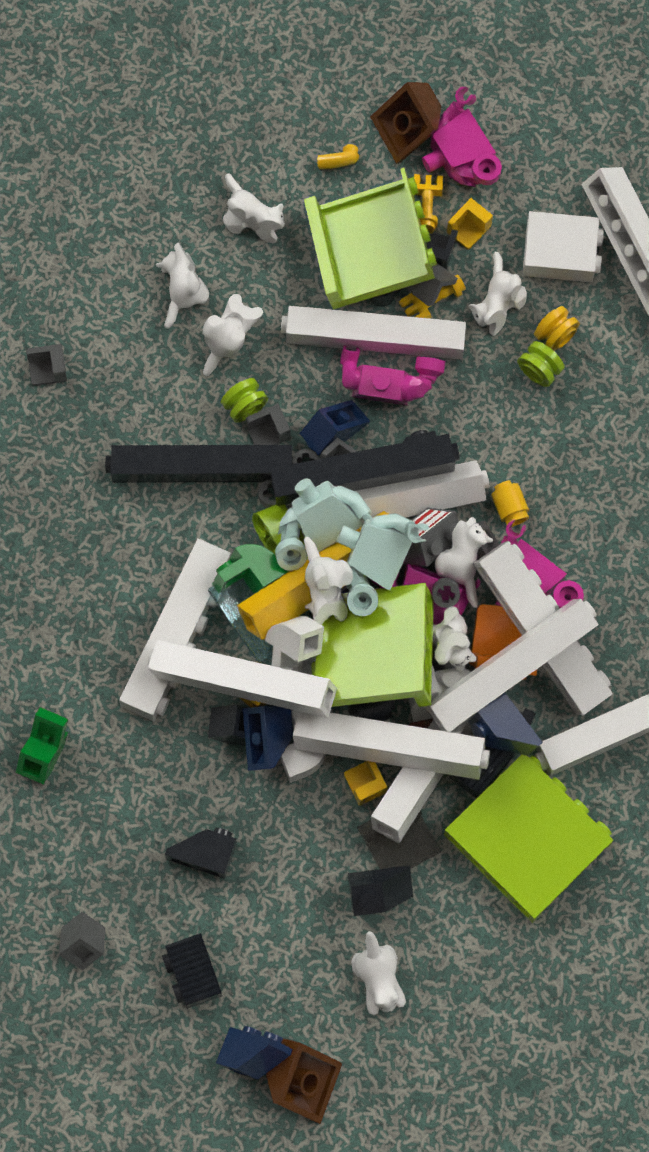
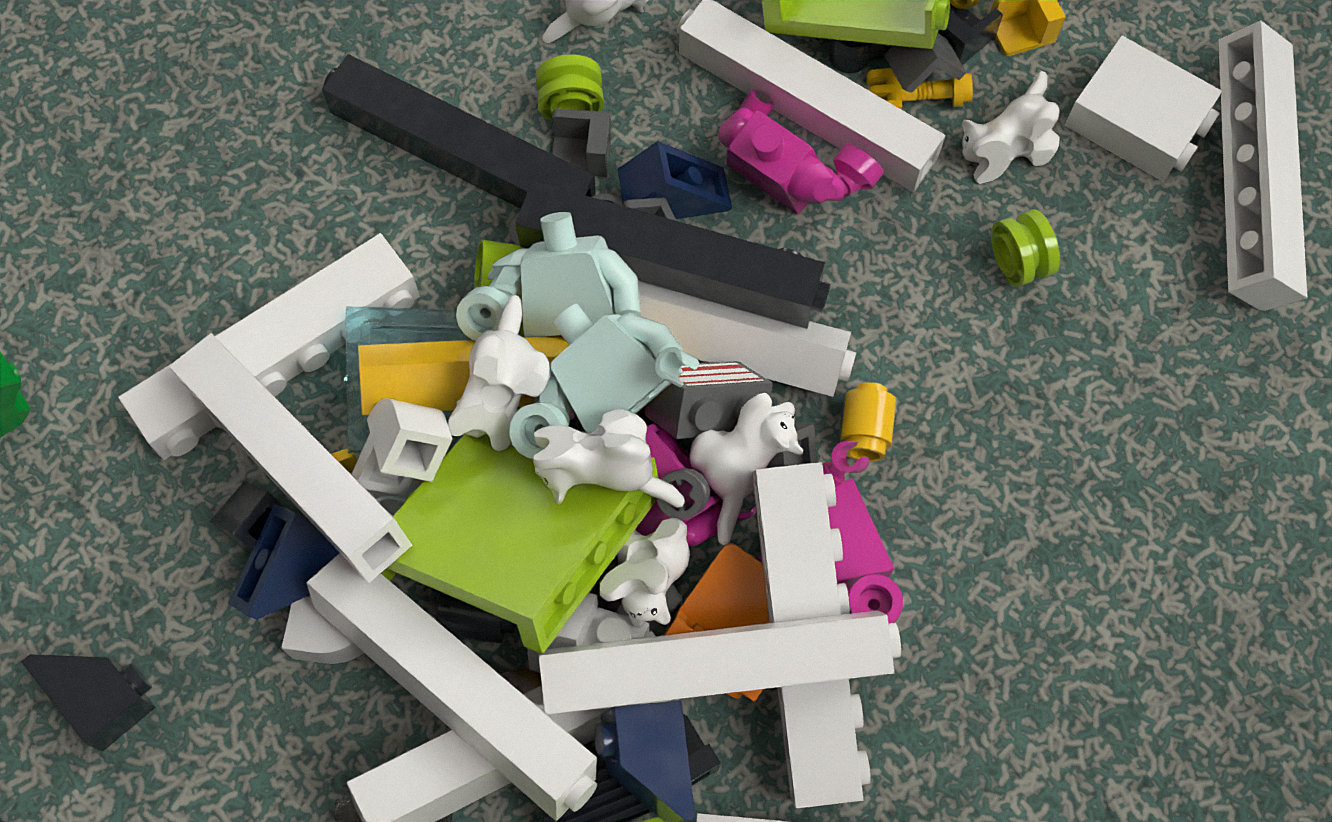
camera: 30 degrees right, 5 degrees down
green brick [212,544,288,594] -> none
yellow panel [344,761,388,806] -> none
yellow wheel [534,306,580,351] -> none
none -> white animal [533,409,685,507]

